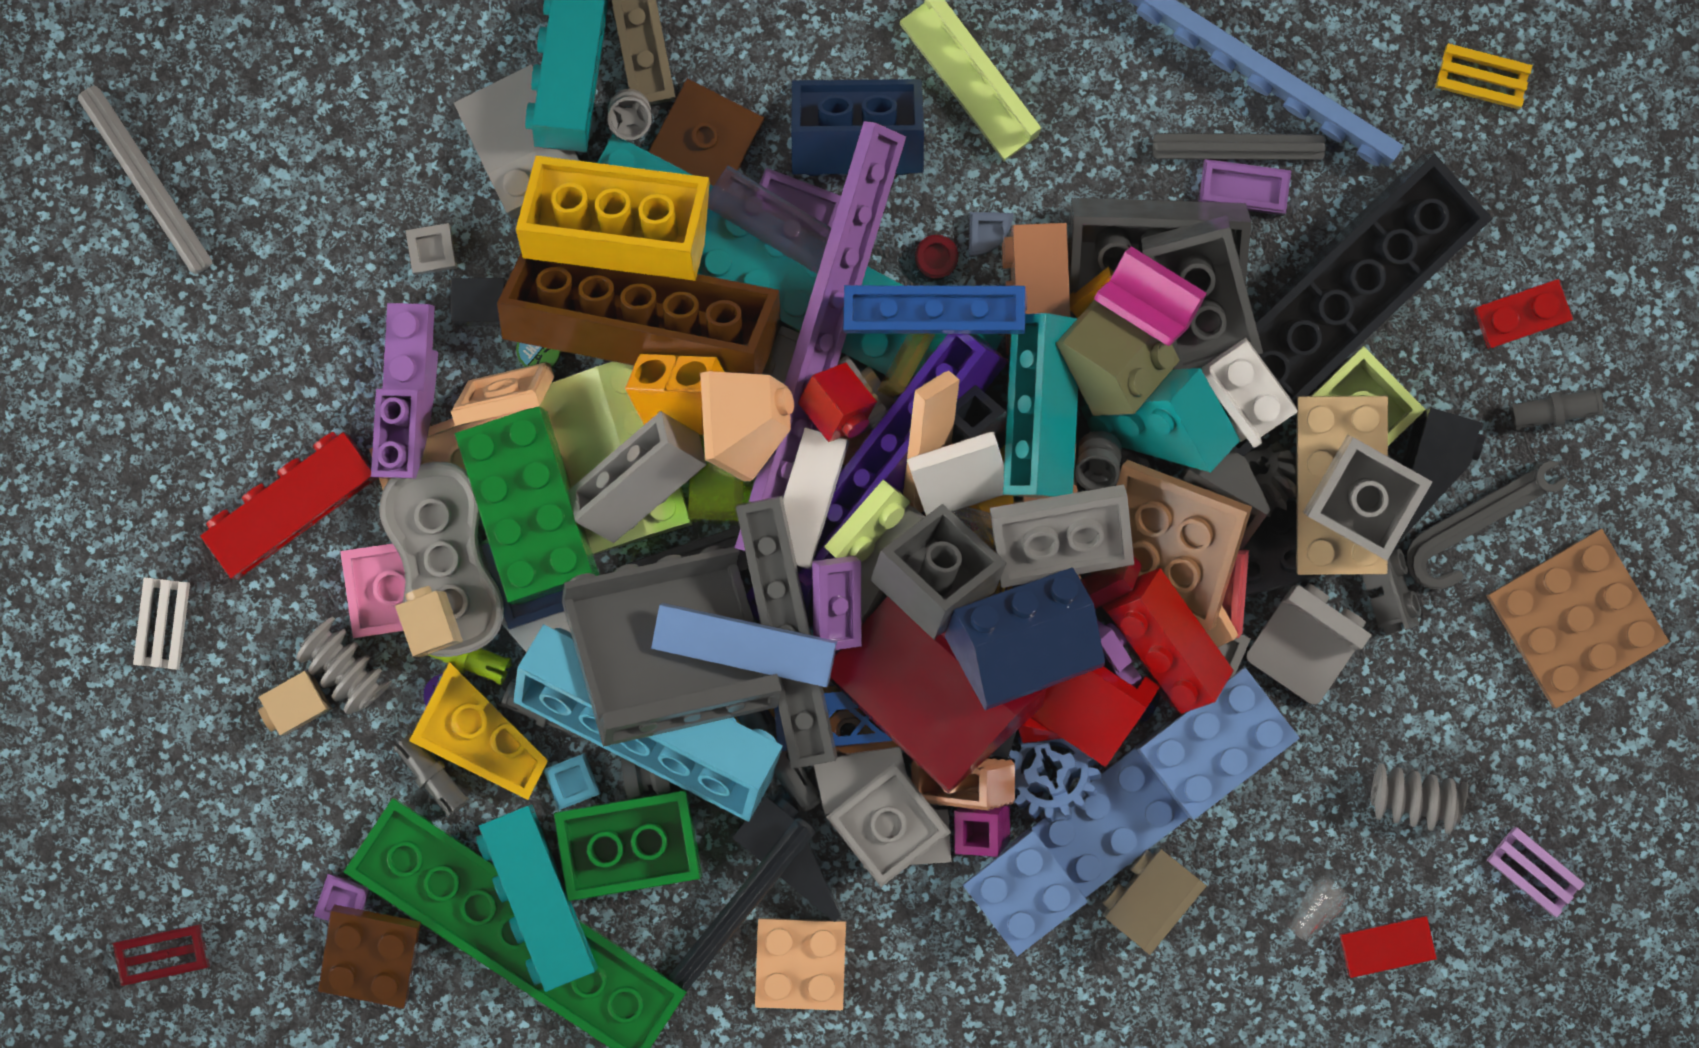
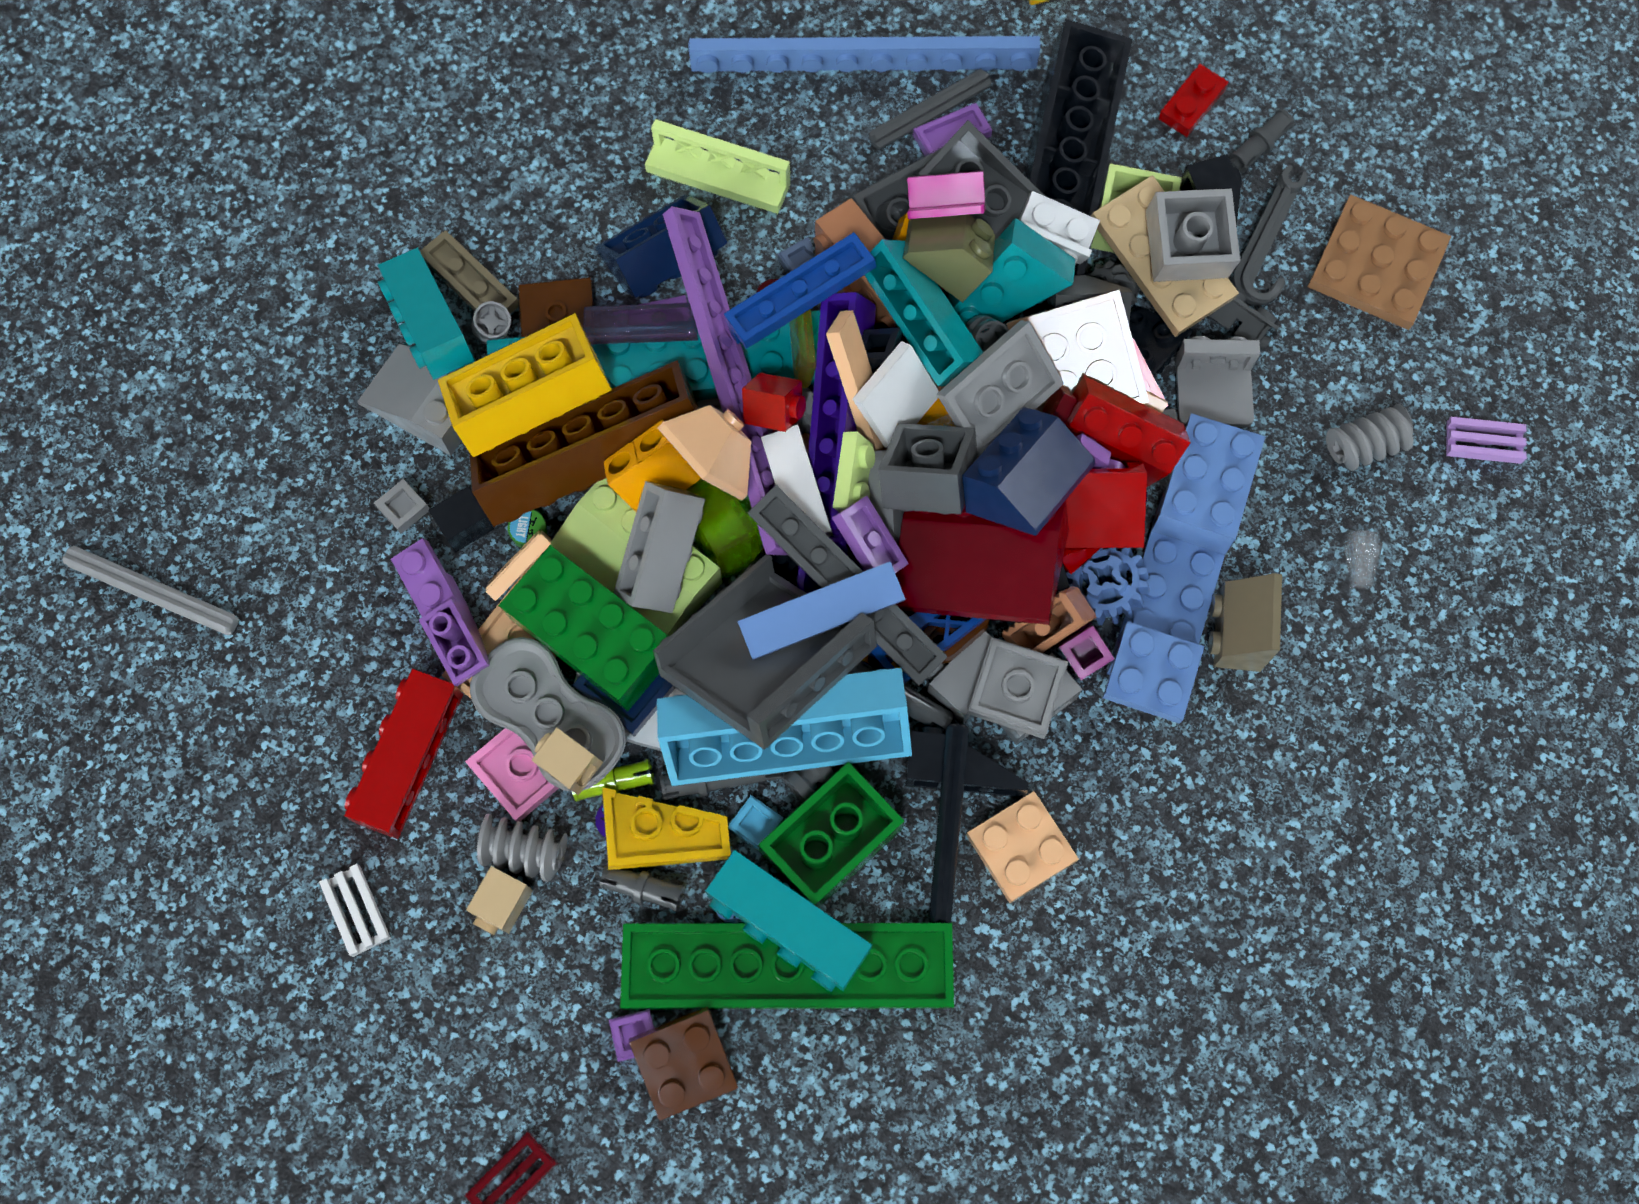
camera: 35 degrees left, 15 degrees down
red tile [1339,915,1437,978] -> none

